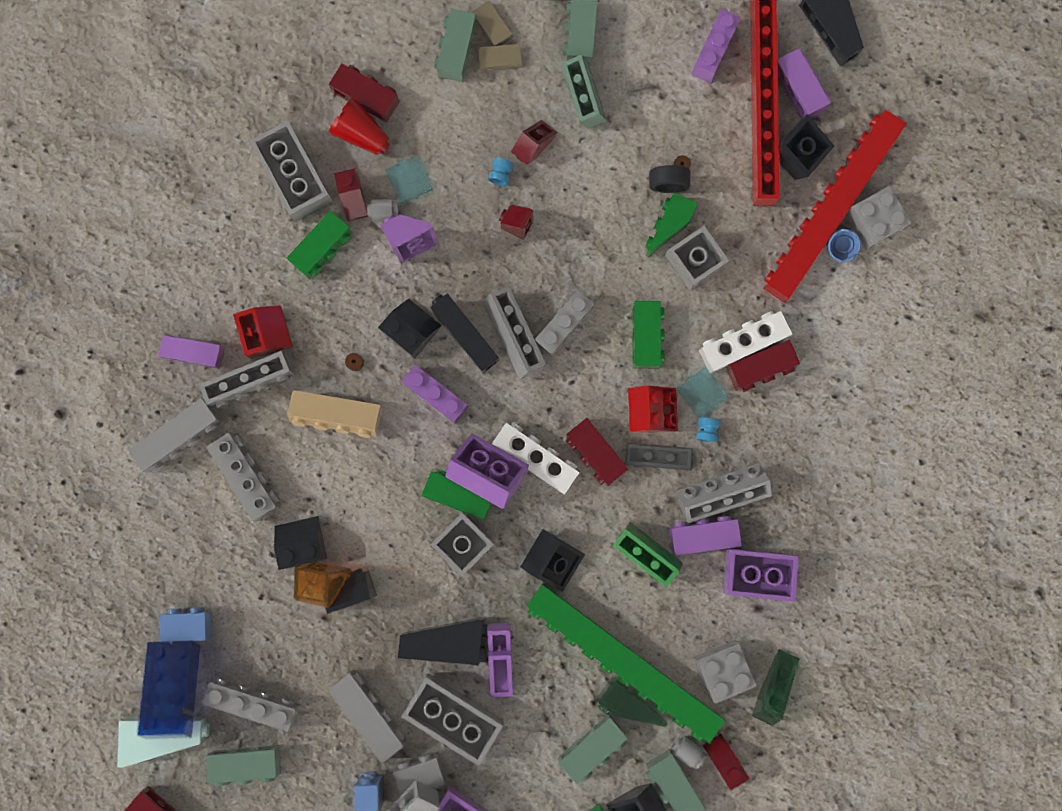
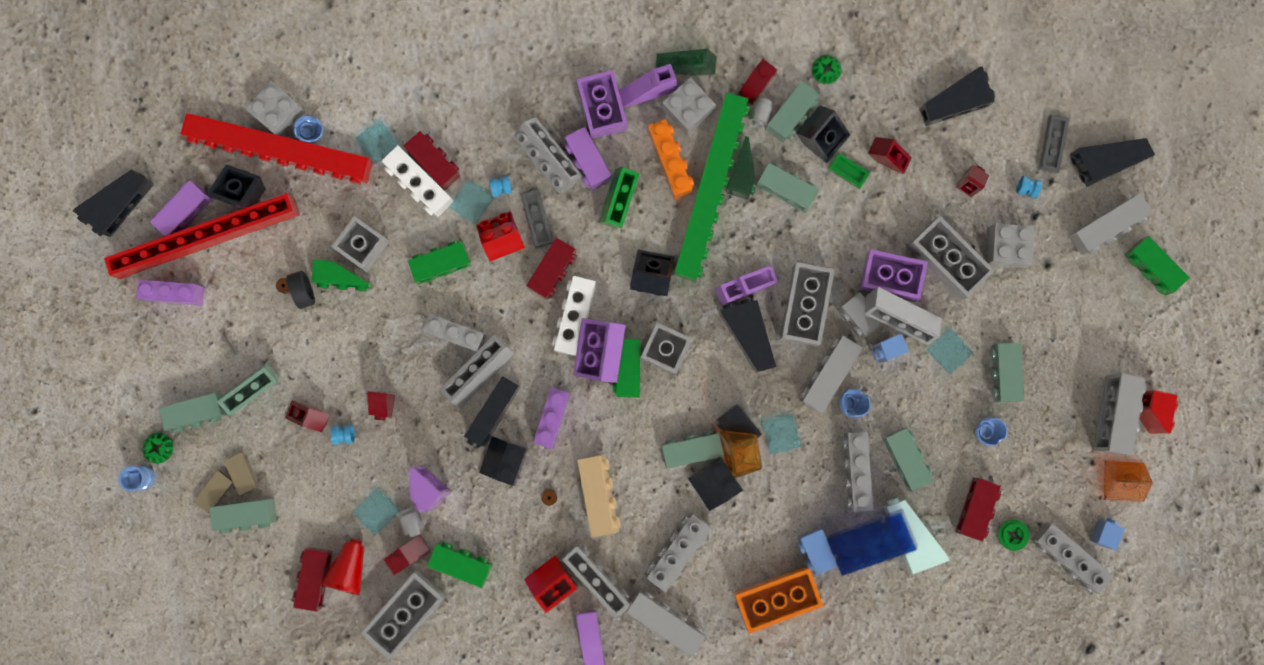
camera: 110 degrees left, 0 degrees up
none -> clear light blue piece [356,120,400,164]
none -> medium lavender slope [619,64,677,108]
none -> orange brick [648,119,695,200]
none -> sand green brick [662,430,724,469]
none -> orange brick [733,566,824,634]
none -> clear light blue piece [762,414,801,455]
none -> medium blue hair [839,389,871,418]

